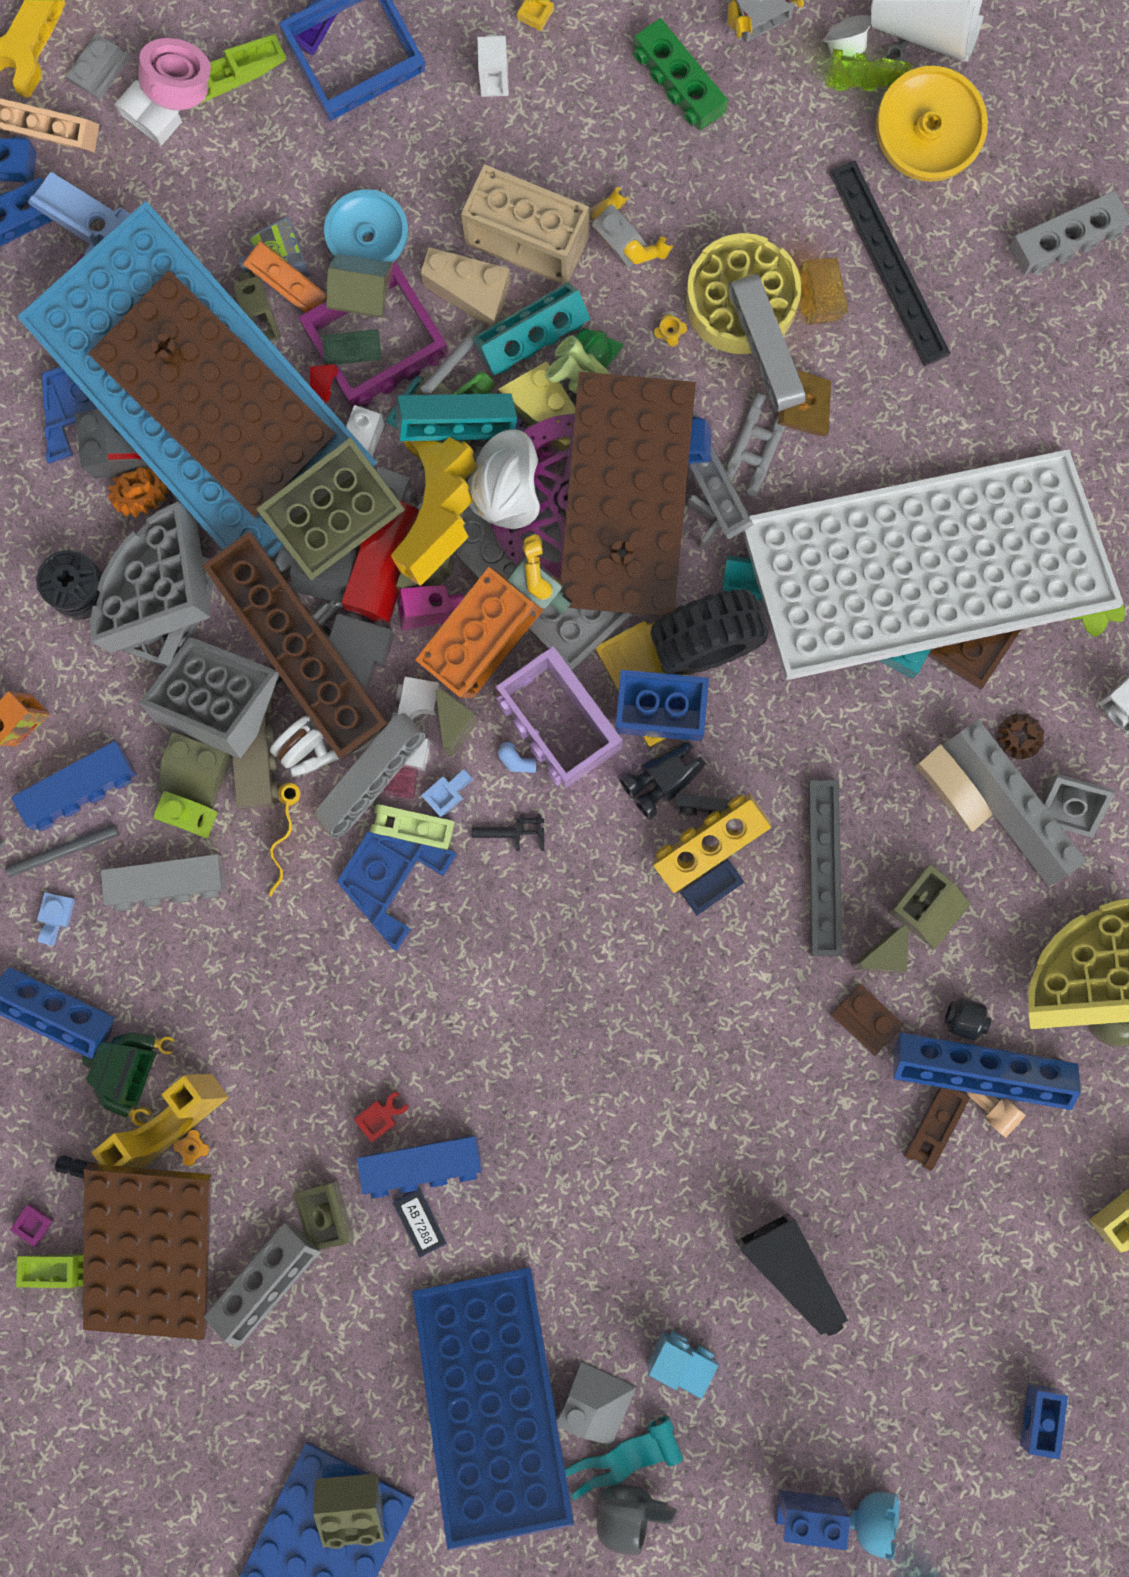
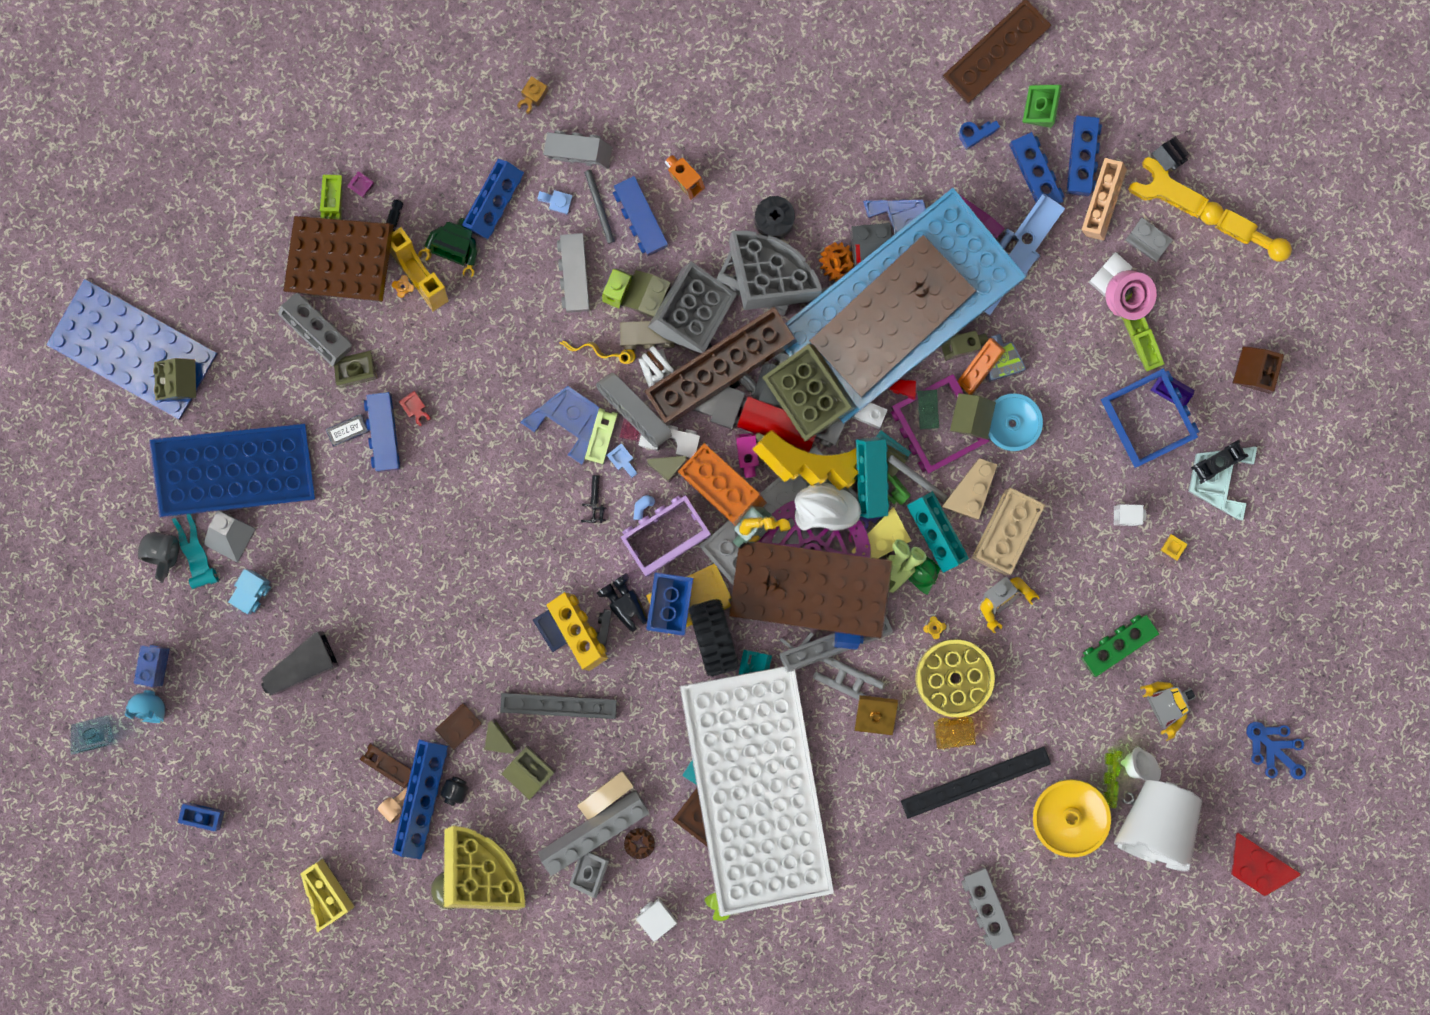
camera: 90 degrees right, 5 degrees up
light grey beam [728,273,806,412] -> none

